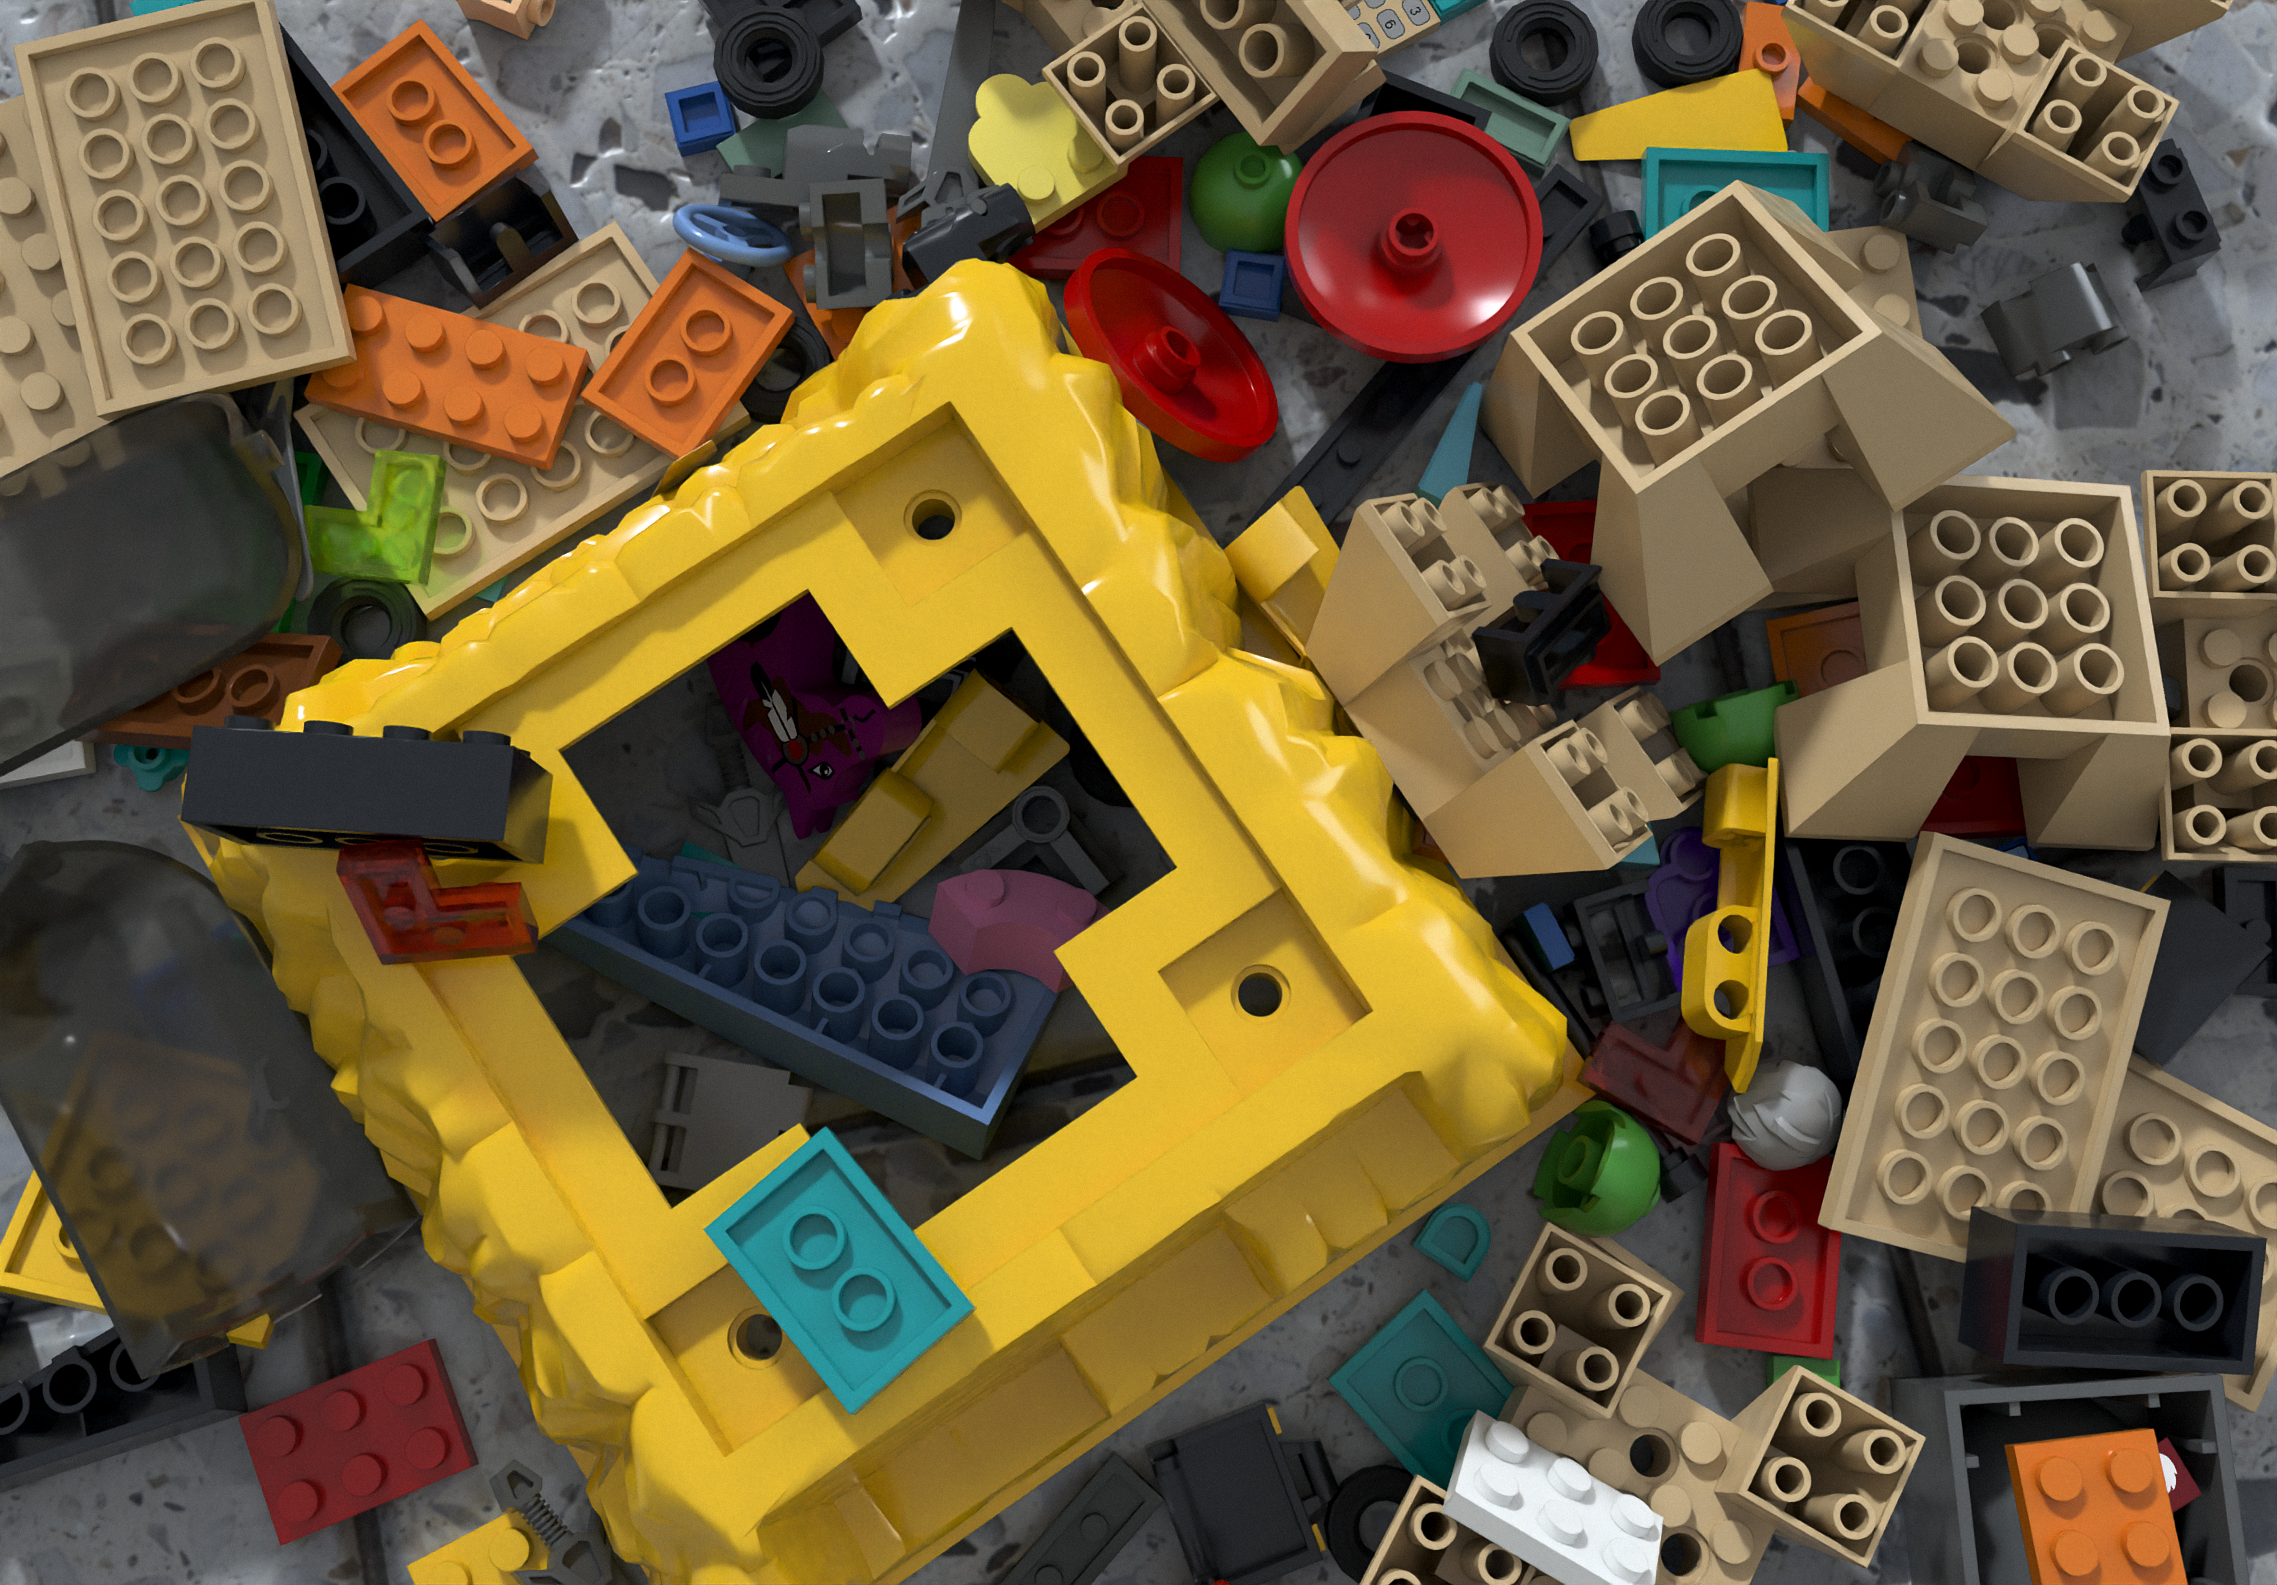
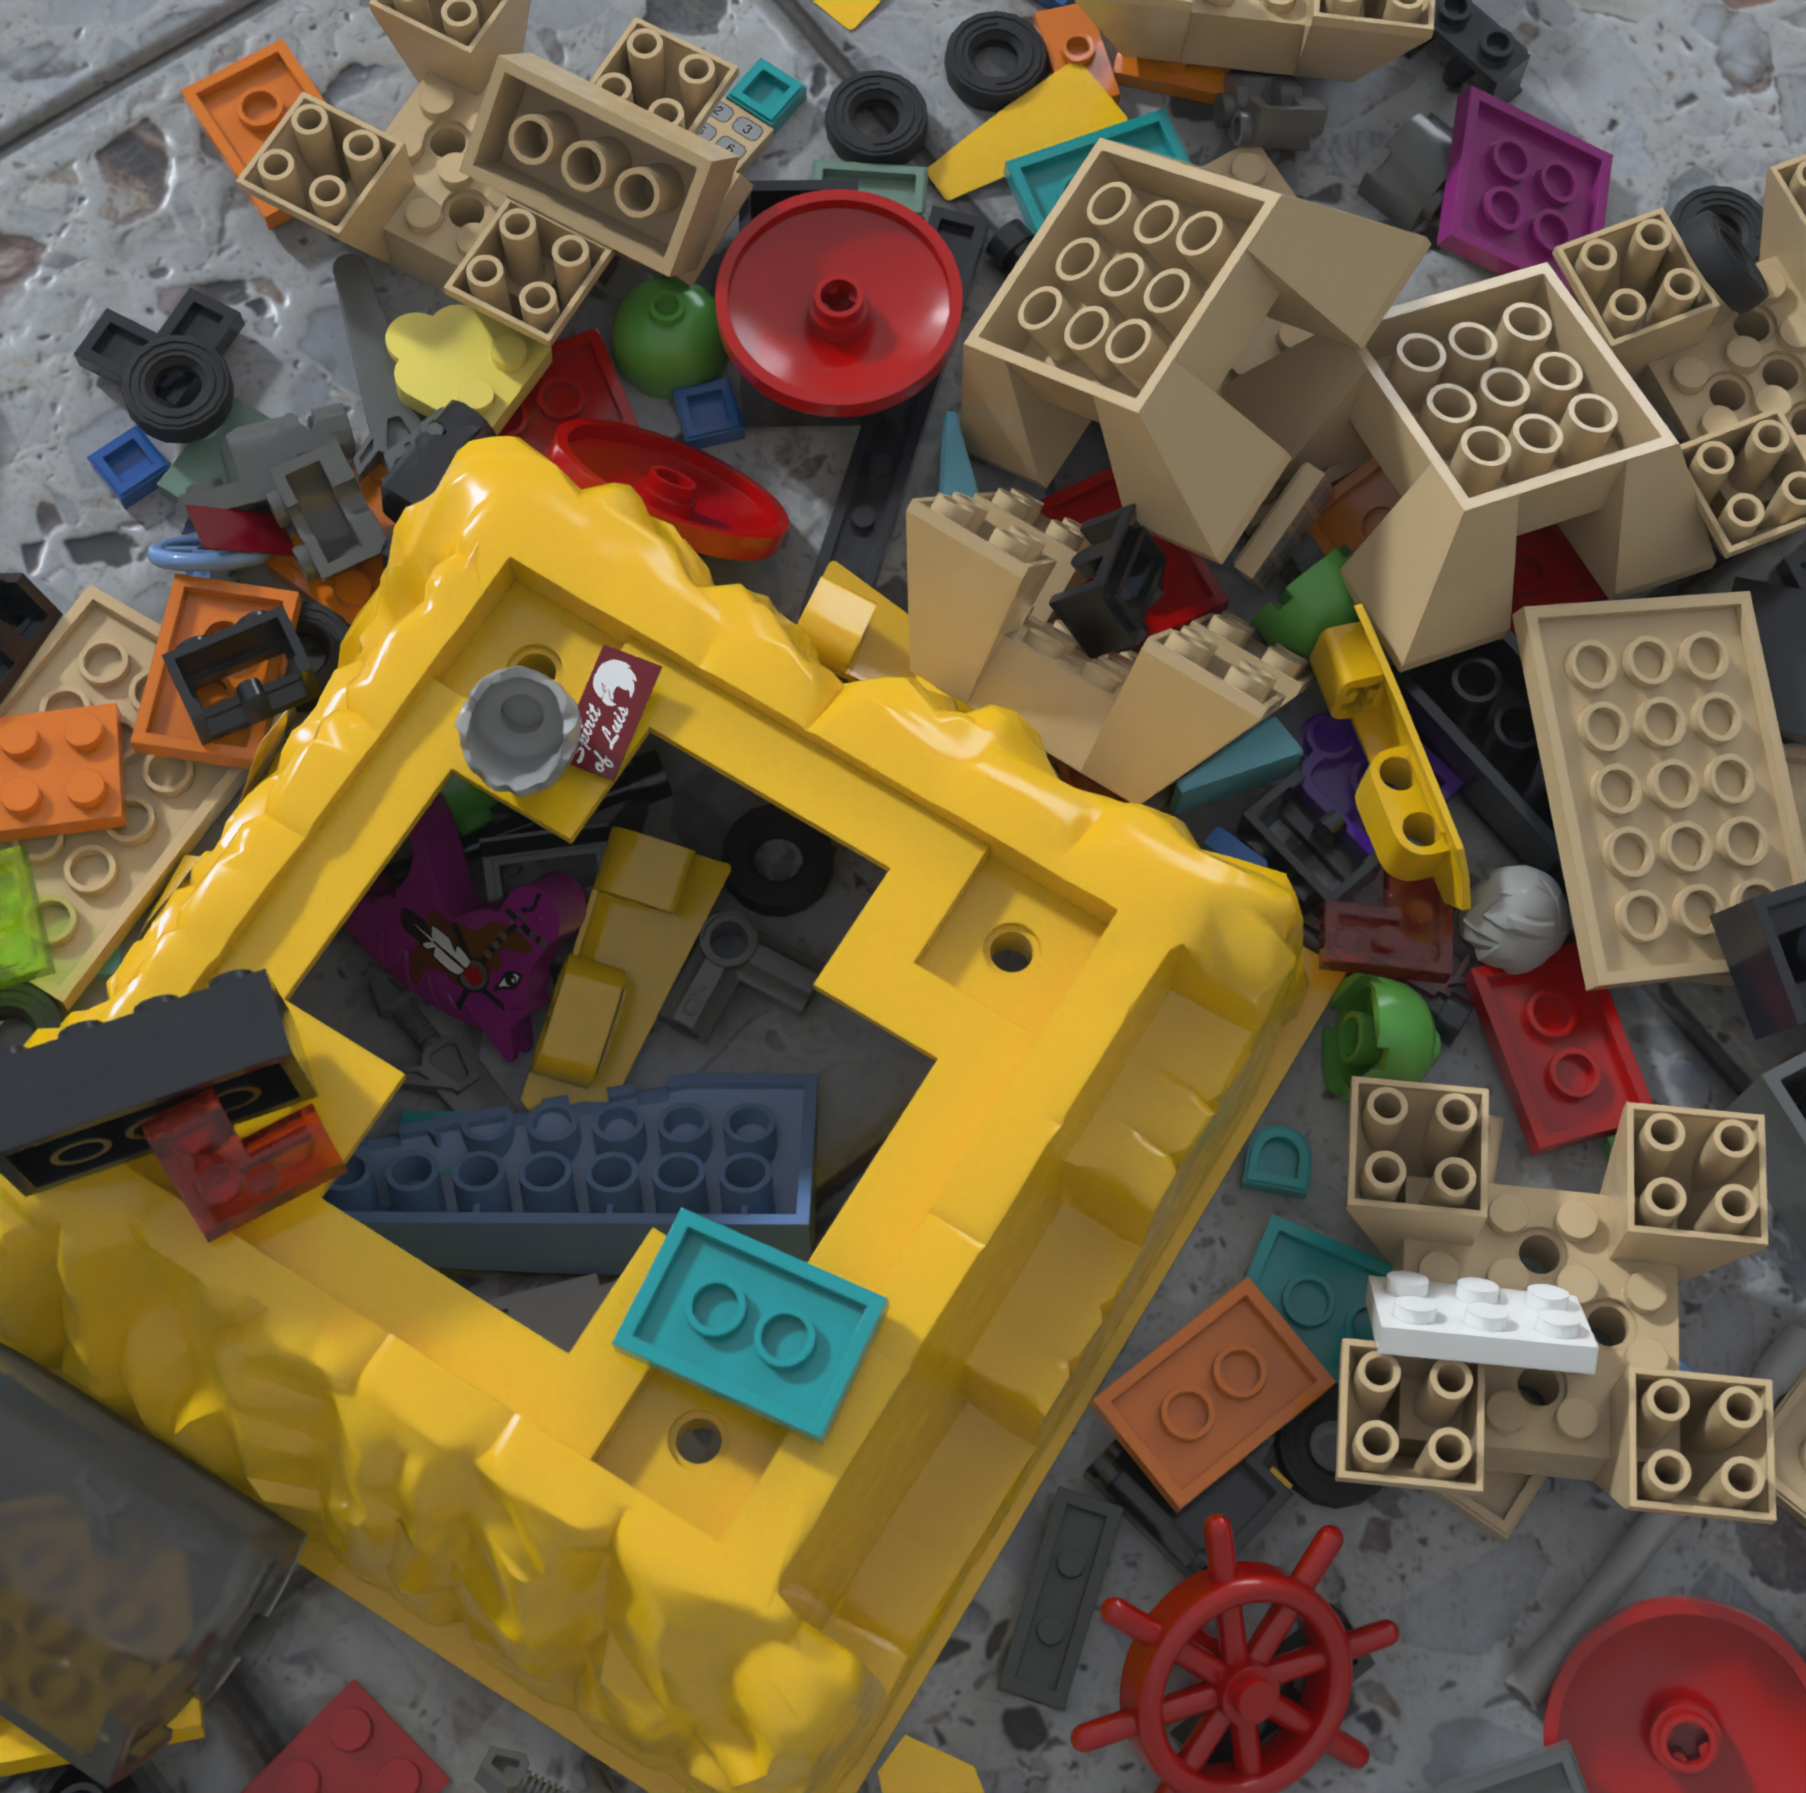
camera: 25 degrees left, 10 degrees down
bright pink brick [928,869,1111,994] -> none
none -> yellow sticker [136,854,200,942]
none -> black window [162,605,321,746]
none -> dark red sticker [185,505,294,556]
none -> light grey hair [454,665,581,796]
none -> dark red sticker [570,645,662,782]
none -> orange plate [1089,1277,1337,1513]
none -> tan tile [1233,462,1335,594]
none -> magenta plate [1437,85,1613,302]

